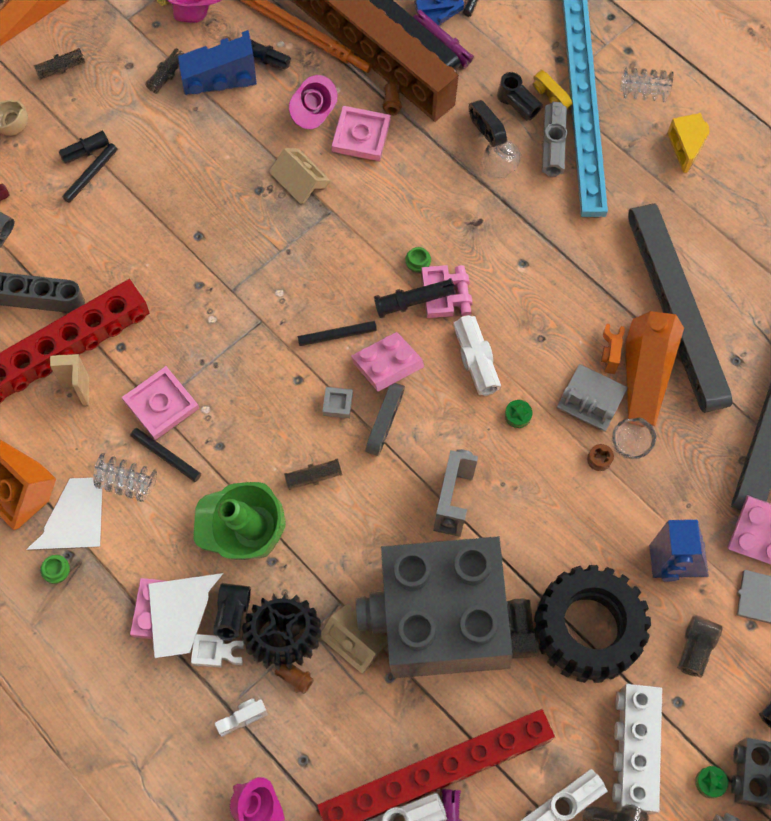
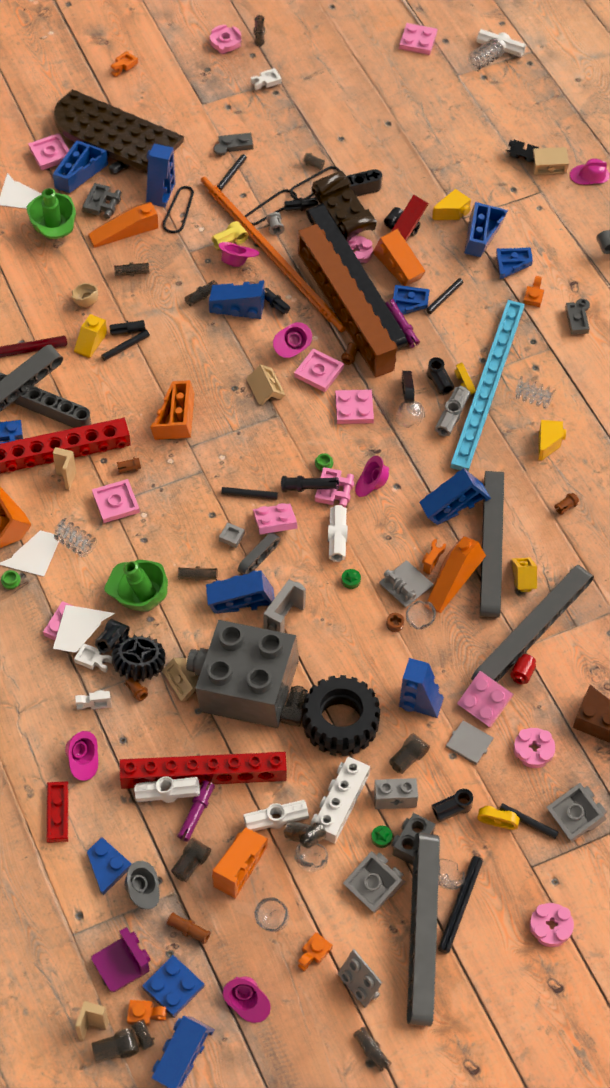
camera: 20 degrees right, 10 degrees down
black bar [130,428,201,482] -> none
none -> yellow slope [74,314,107,358]
none -> dark orange pin [117,457,141,474]
none -> orange wedge [150,380,195,440]
none -> blue wedge [206,570,275,614]
none -> bright pink plate [335,390,374,424]
none -> dark pink piece [355,455,389,497]
none -> light grey brick [374,778,418,809]
none -> blue wedge [420,468,491,525]
none -> yellow slope [511,557,537,592]
none -> dark orange pin [554,493,579,515]

